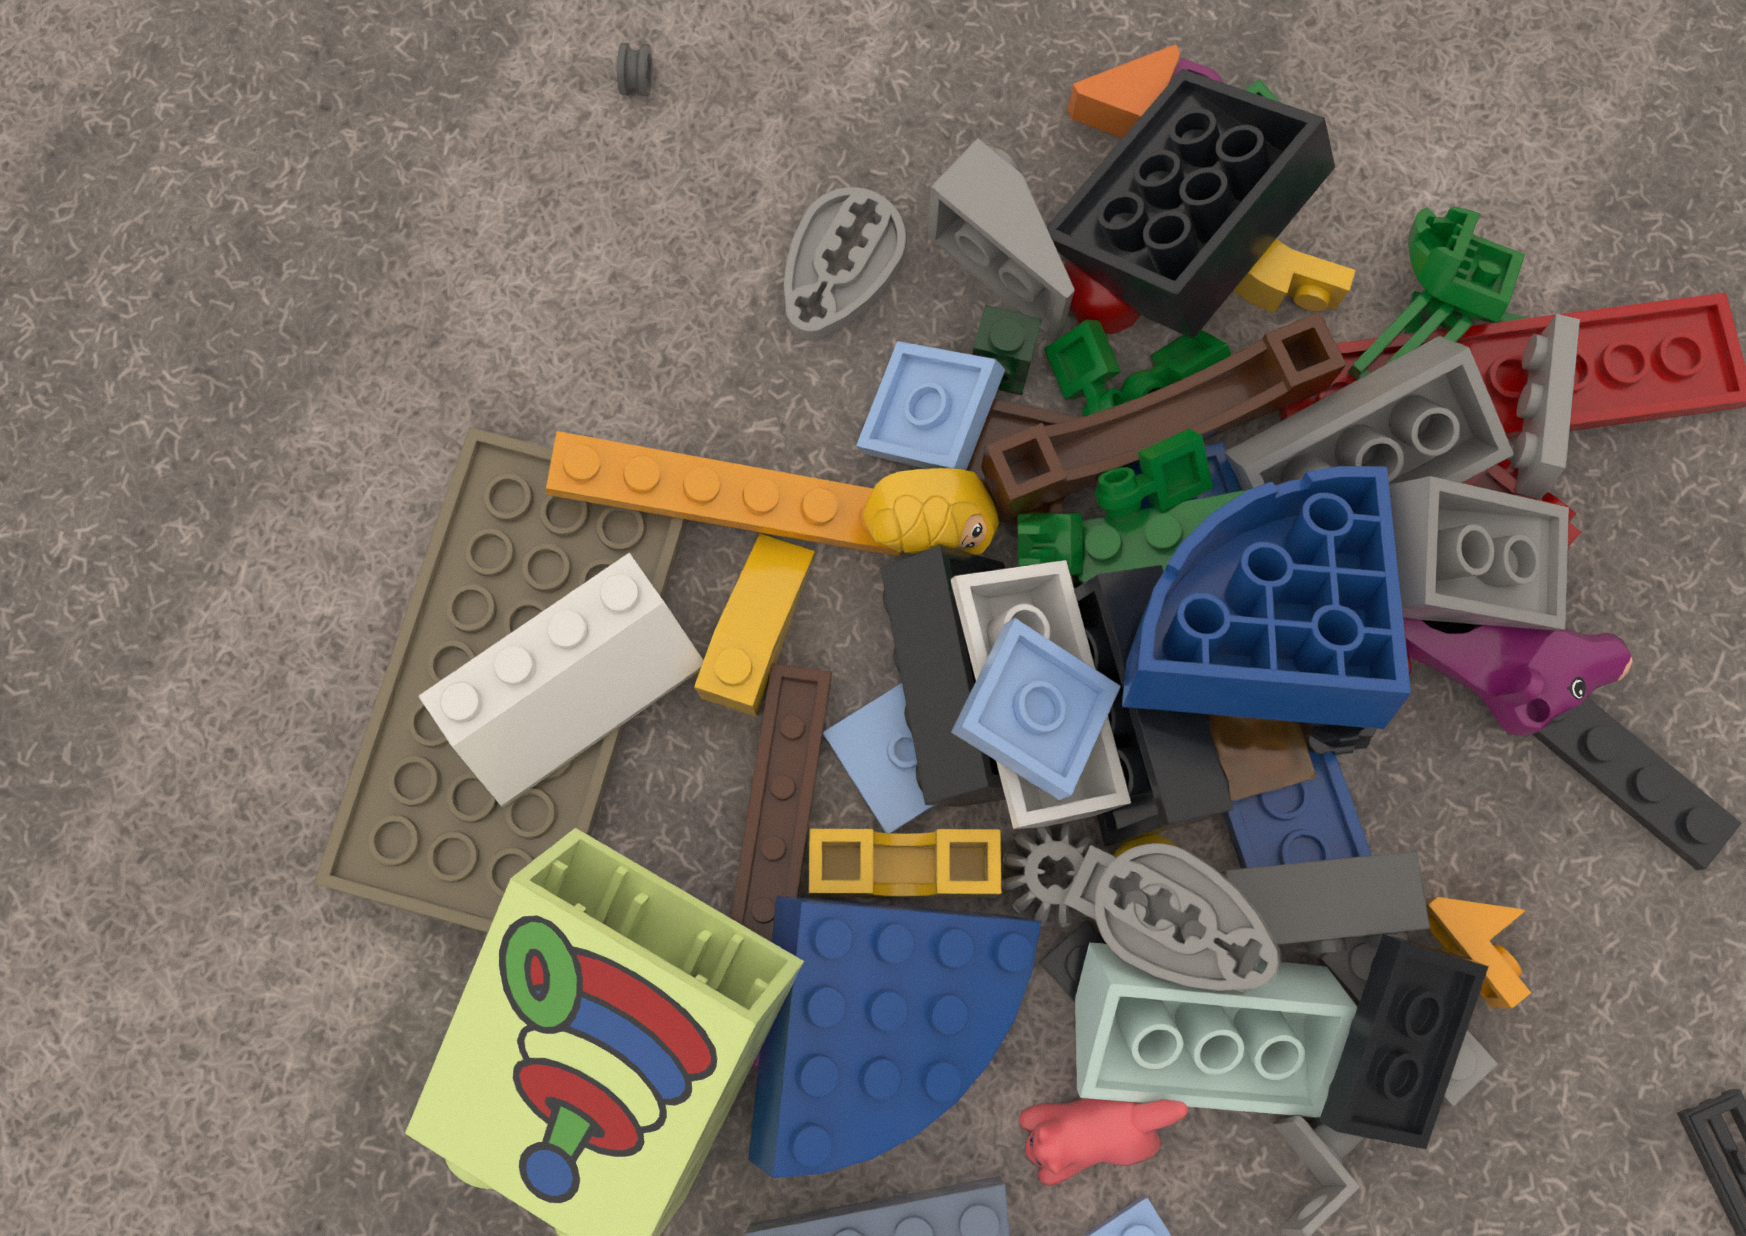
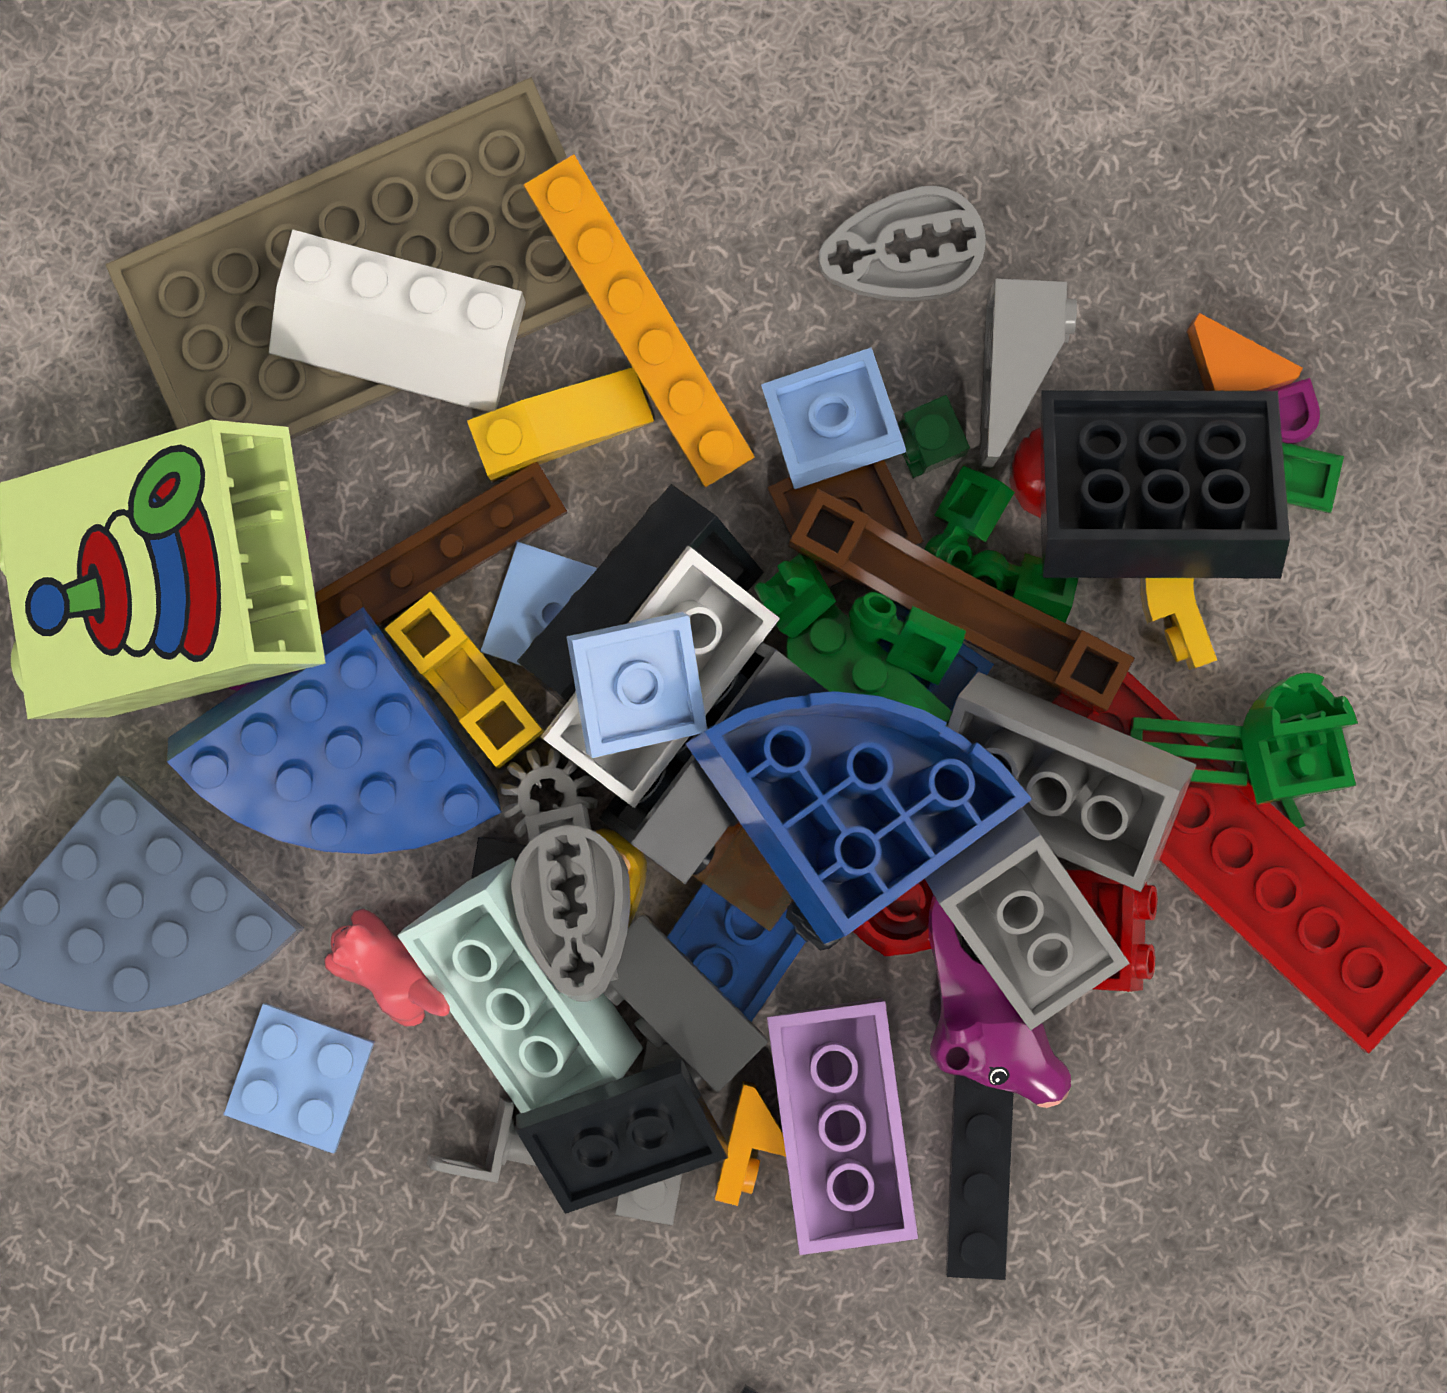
camera: 50 degrees right, 10 degrees up
yellow piece [863,468,999,555] -> none
light grey plate [1511,314,1580,499] -> none
none -> lavender slope [767,998,918,1255]

